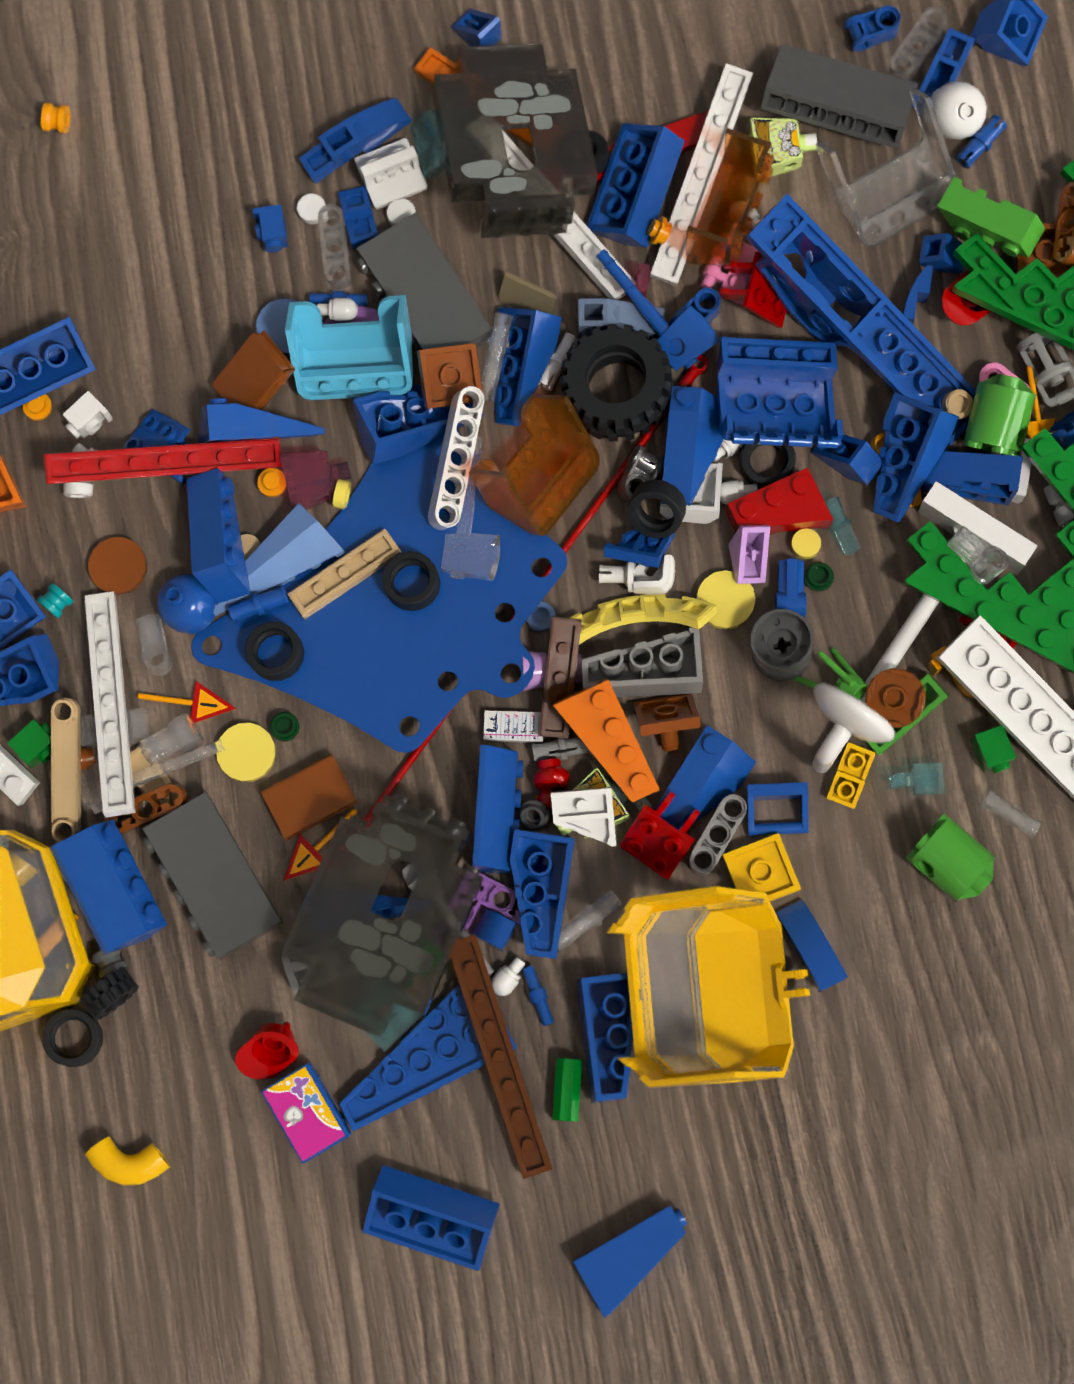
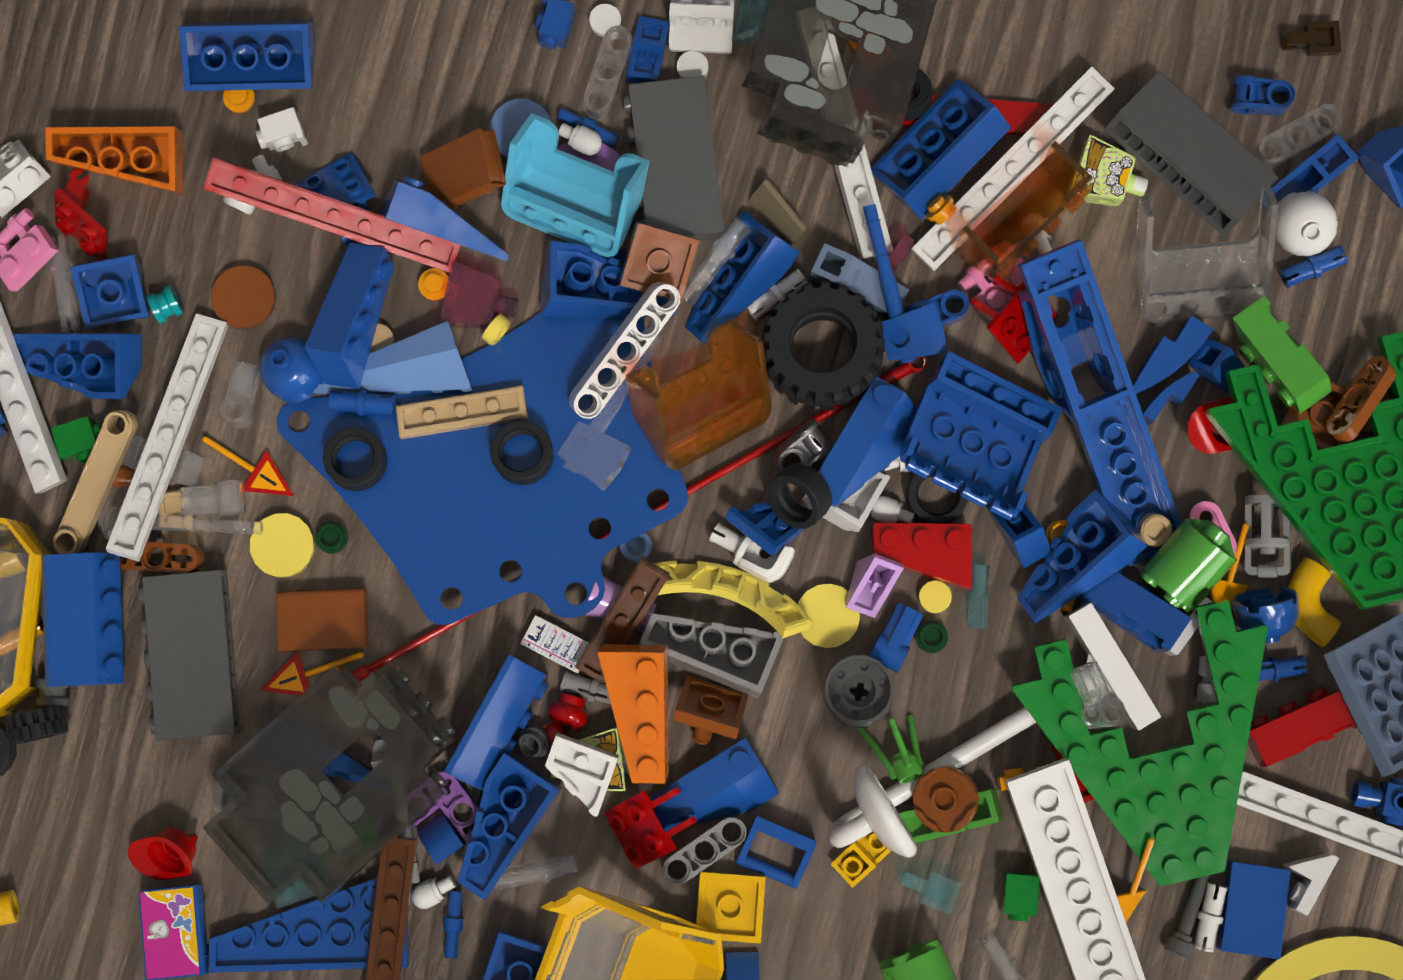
camera: 20 degrees right, 5 degrees up
none -> blue slope [1132,316,1214,395]

